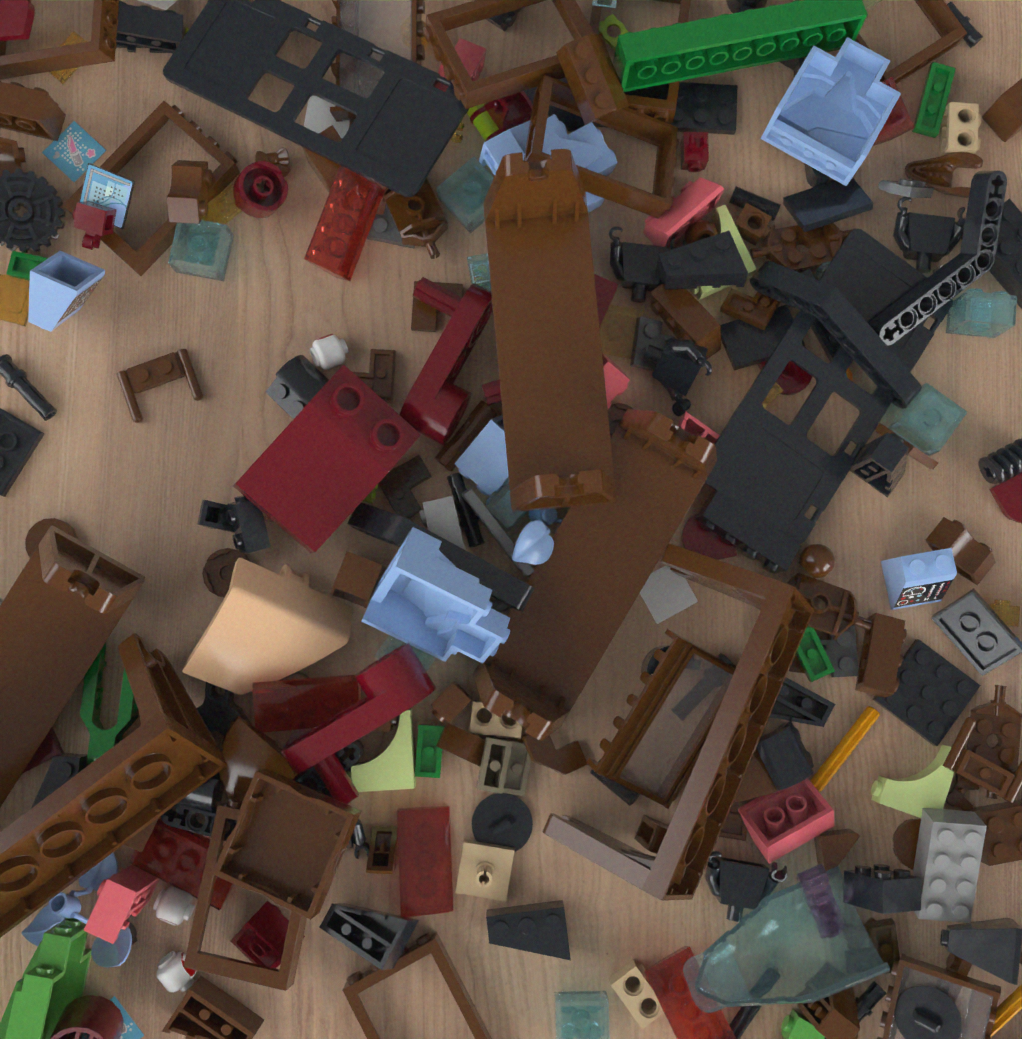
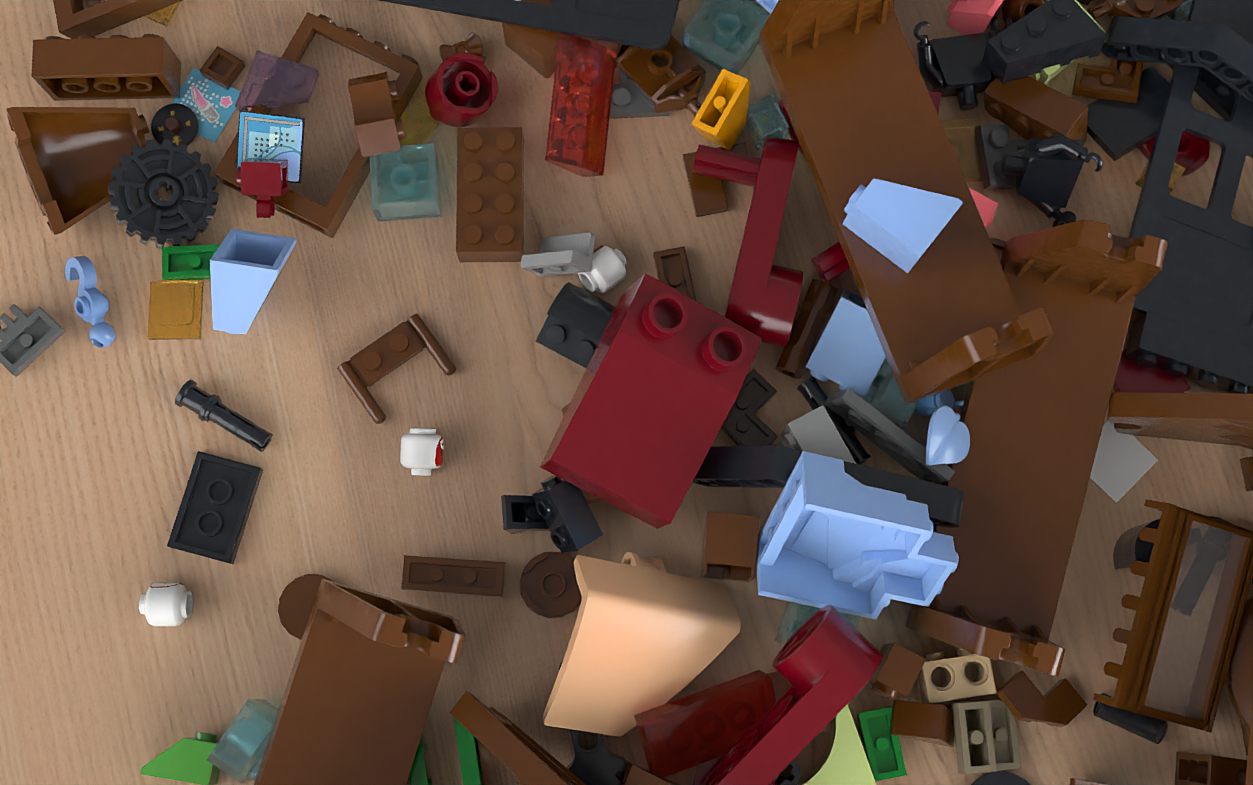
camera: 15 degrees left, 5 degrees down
none -> piece [151,103,198,147]
none -> reddish brown tile [199,46,245,90]
none -> clear purple wing [235,50,319,111]
none -> white head [400,428,444,476]
none -> reddish brown plate [401,555,506,597]
none -> reddish brown brick [456,127,524,263]
none -> light grey panel [520,232,595,277]
none -> light orange slope [691,69,751,150]
none -> light blue slope [843,178,963,273]

